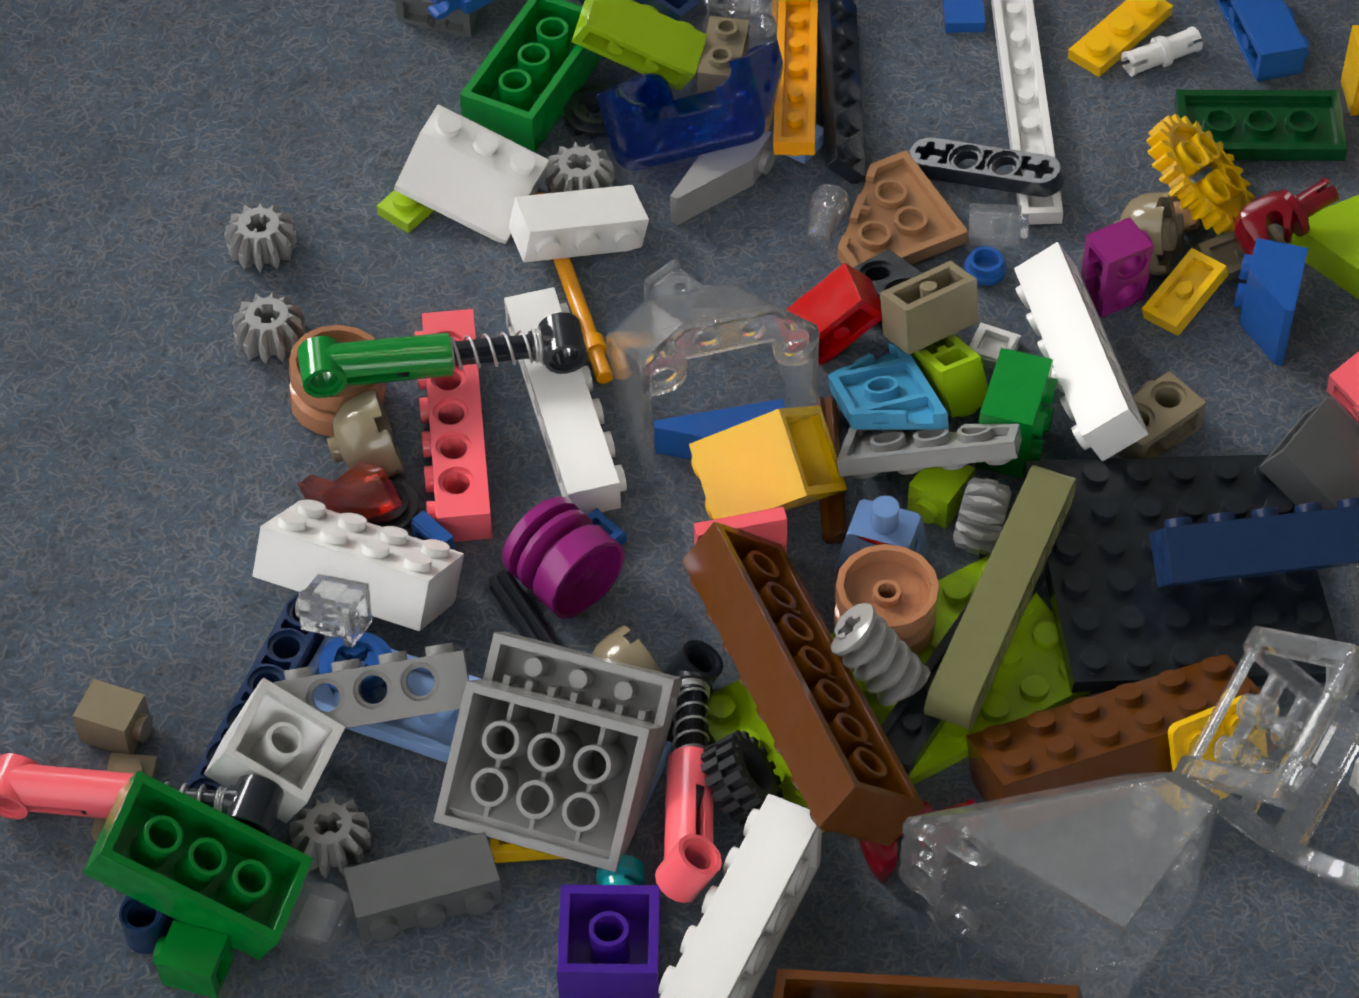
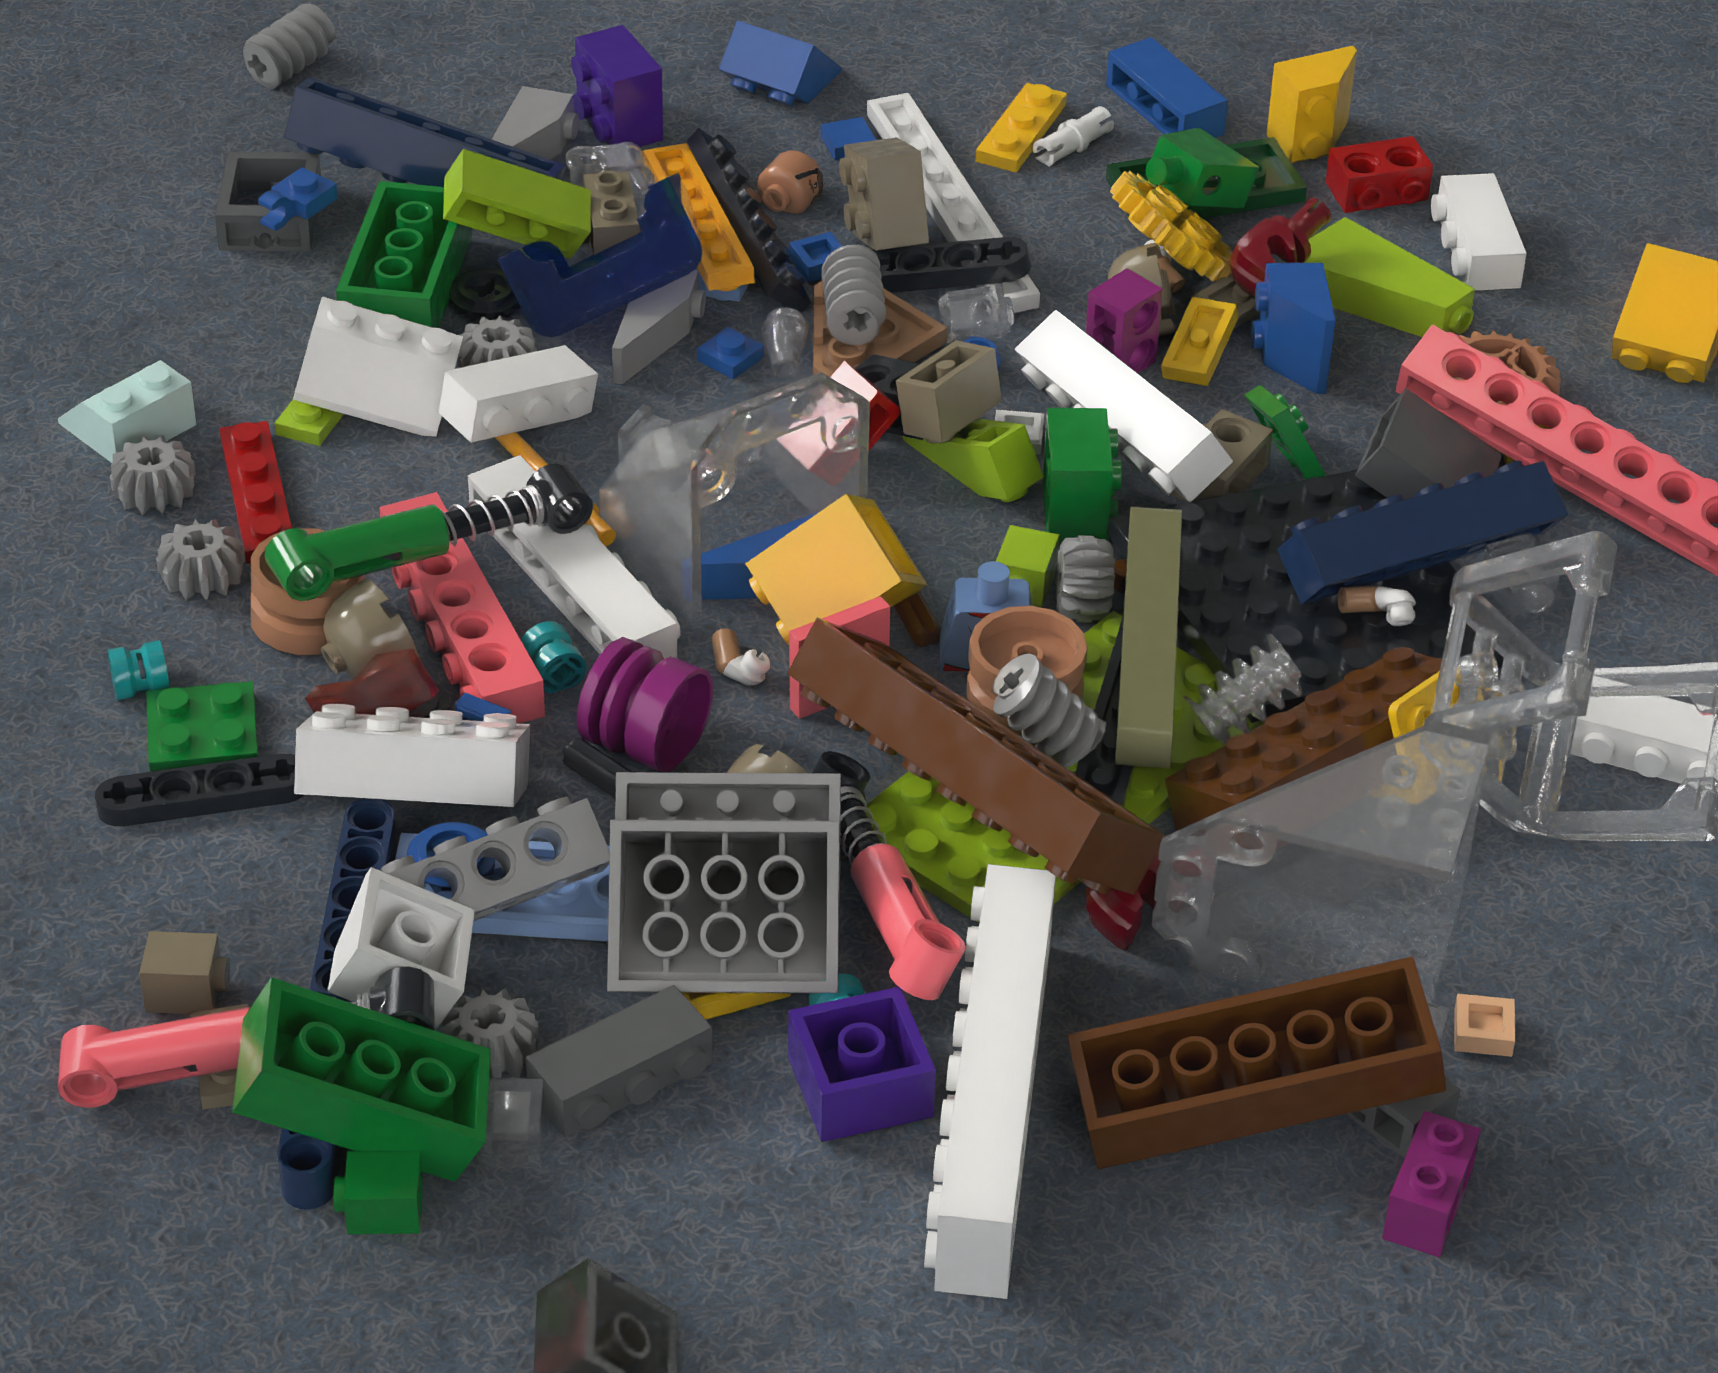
camera: 20 degrees left, 10 degrees down
clear brick [295,574,372,647] -> none
black tyre [701,730,784,825] -> none
dark azure wing [828,342,949,430] -> none
light grey wing [836,424,1022,479] -> none
none -> light aqua slope [58,360,196,463]
none -> black beam [94,754,304,827]
none -> teal wheel [107,640,170,701]
none -> green plate [146,681,258,772]
none -> red plate [219,421,292,564]
none -> teal wheel [521,621,587,694]
none -> blue plate [697,327,764,379]
none -> arm [712,628,770,686]
none -> nougat head [757,150,824,214]
none -> blue plate [789,232,843,283]
none -> light grey piece [821,245,886,345]
none -> dark tan brick [839,137,929,251]
none -> green torso [1146,128,1259,208]
none -> clear piece [1183,634,1303,745]
none -> green wing [1244,385,1326,480]
none -> arm [1338,585,1416,626]

